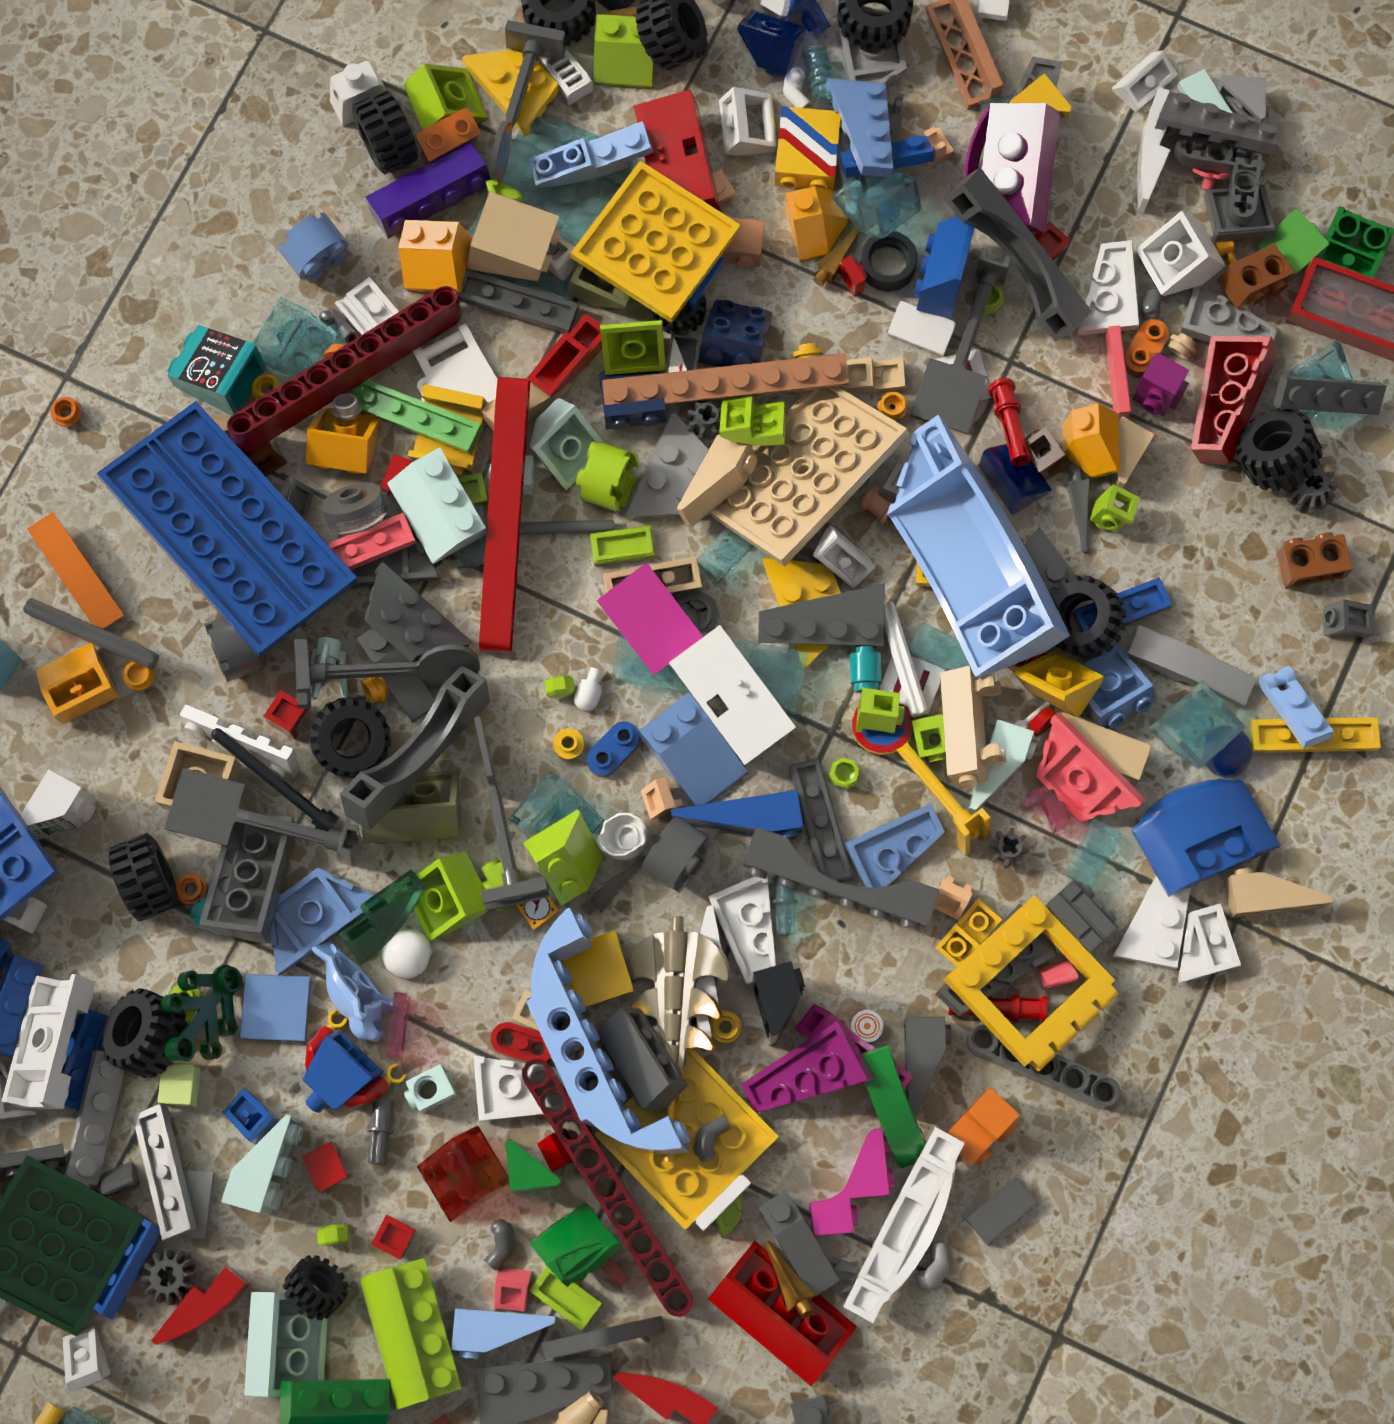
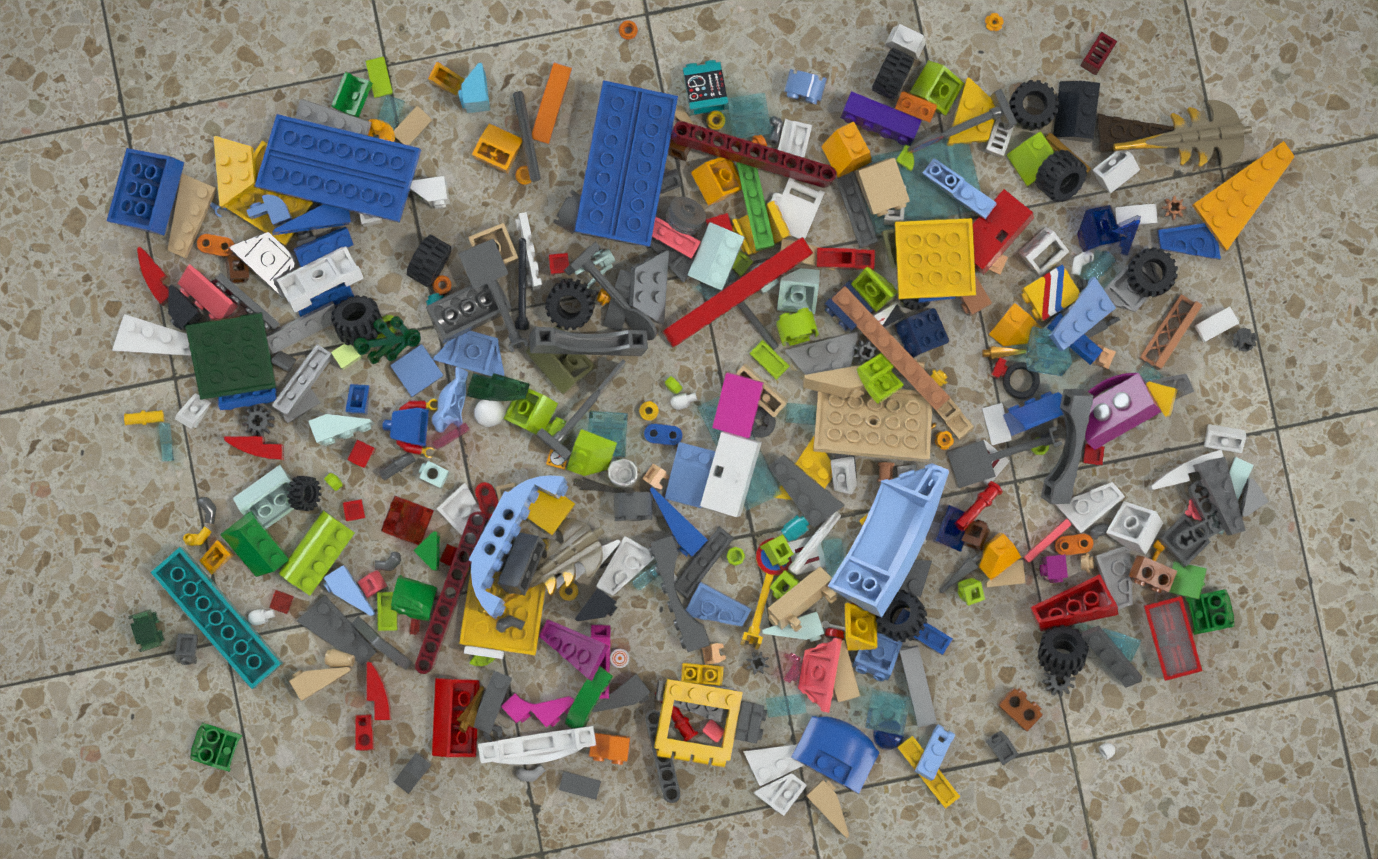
camera: 45 degrees right, 10 degrees up
light grey plate [332,393,362,421] -> none

